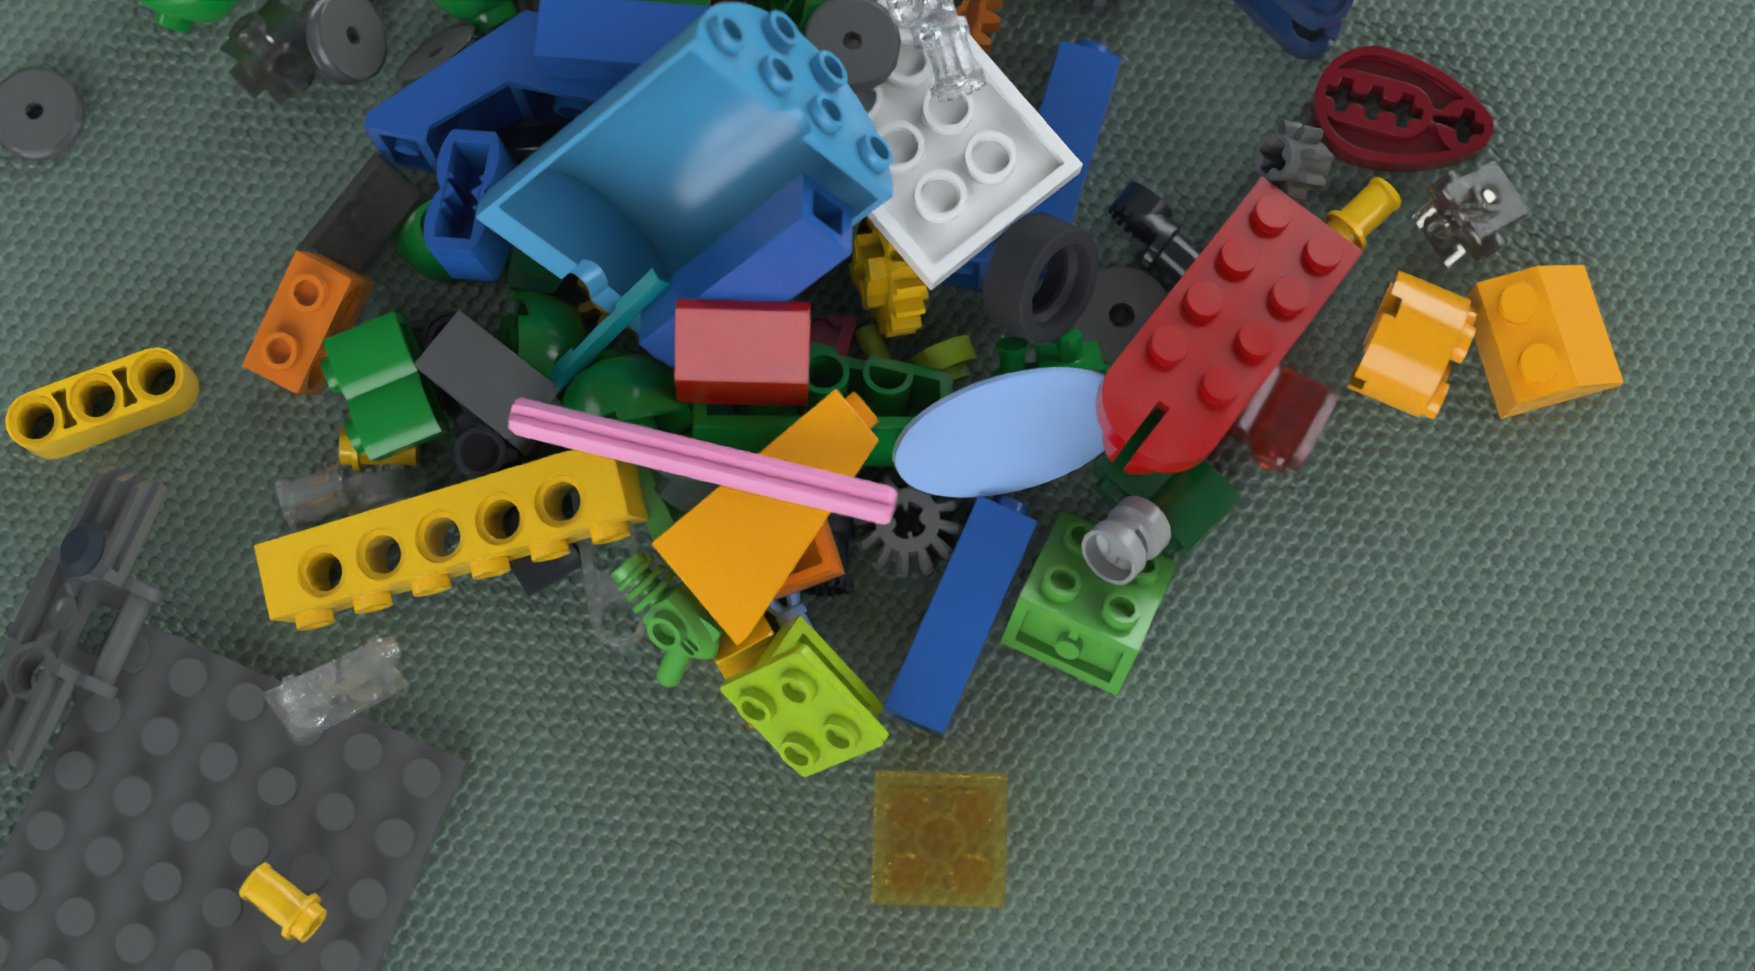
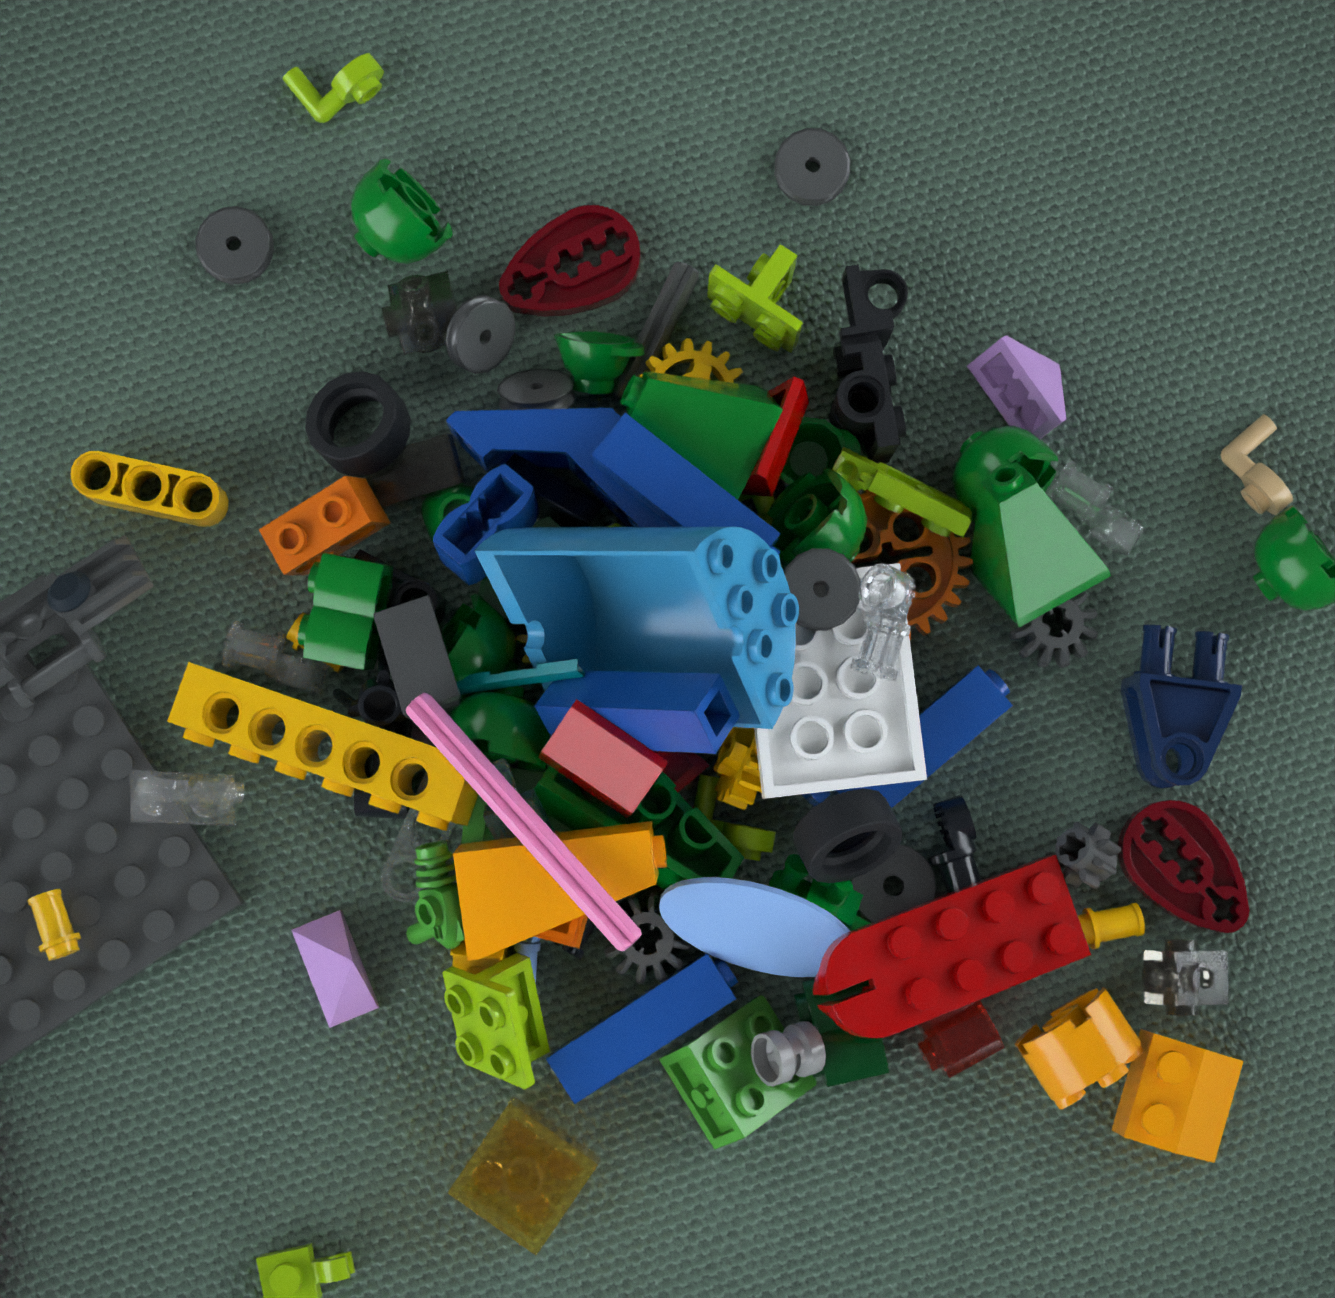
camera: 25 degrees right, 5 degrees up
none -> lavender slope [291,910,379,1028]
none -> black tyre [305,371,411,477]

